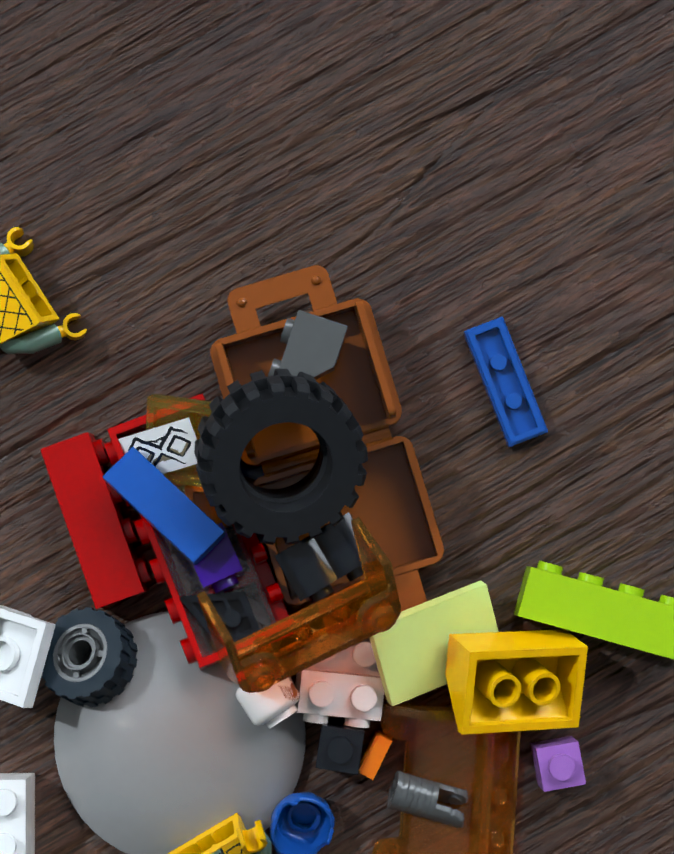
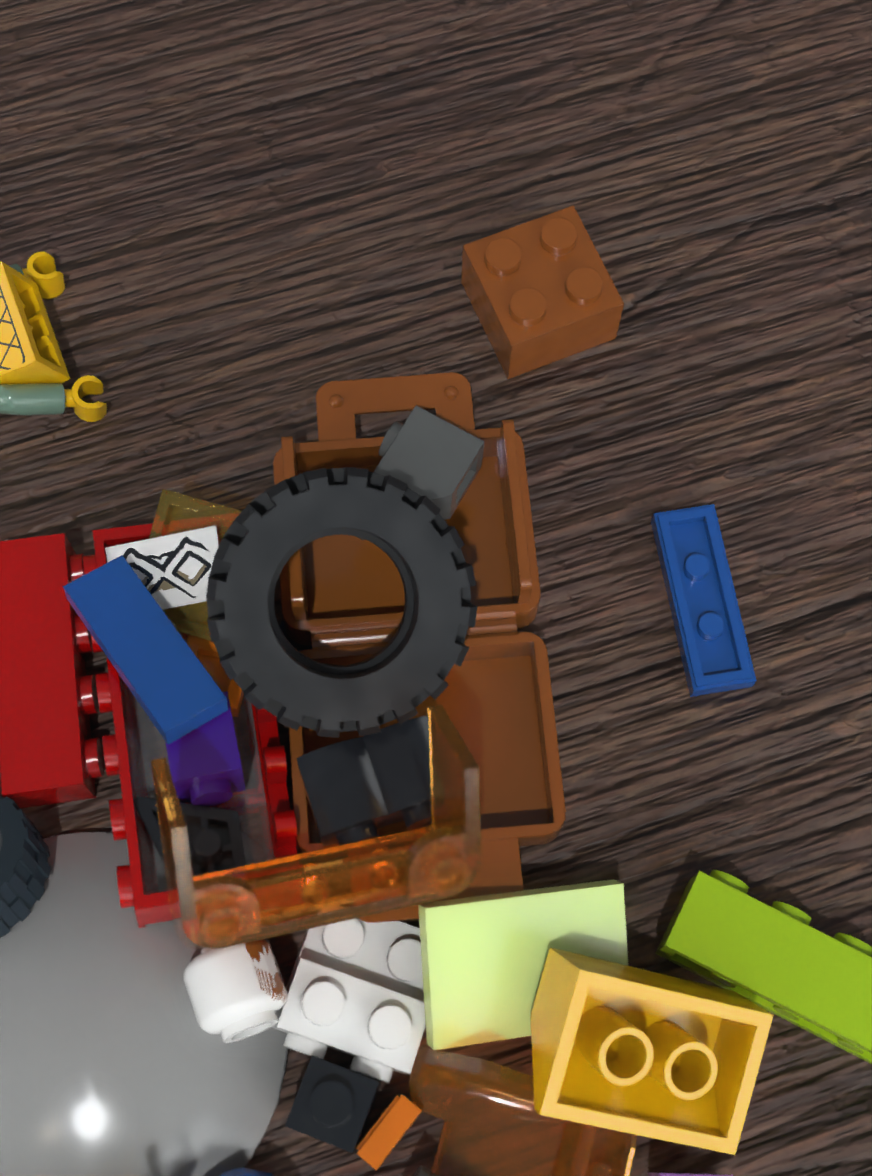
camera: 10 degrees right, 15 degrees down
none -> dark orange brick [461,205,624,379]

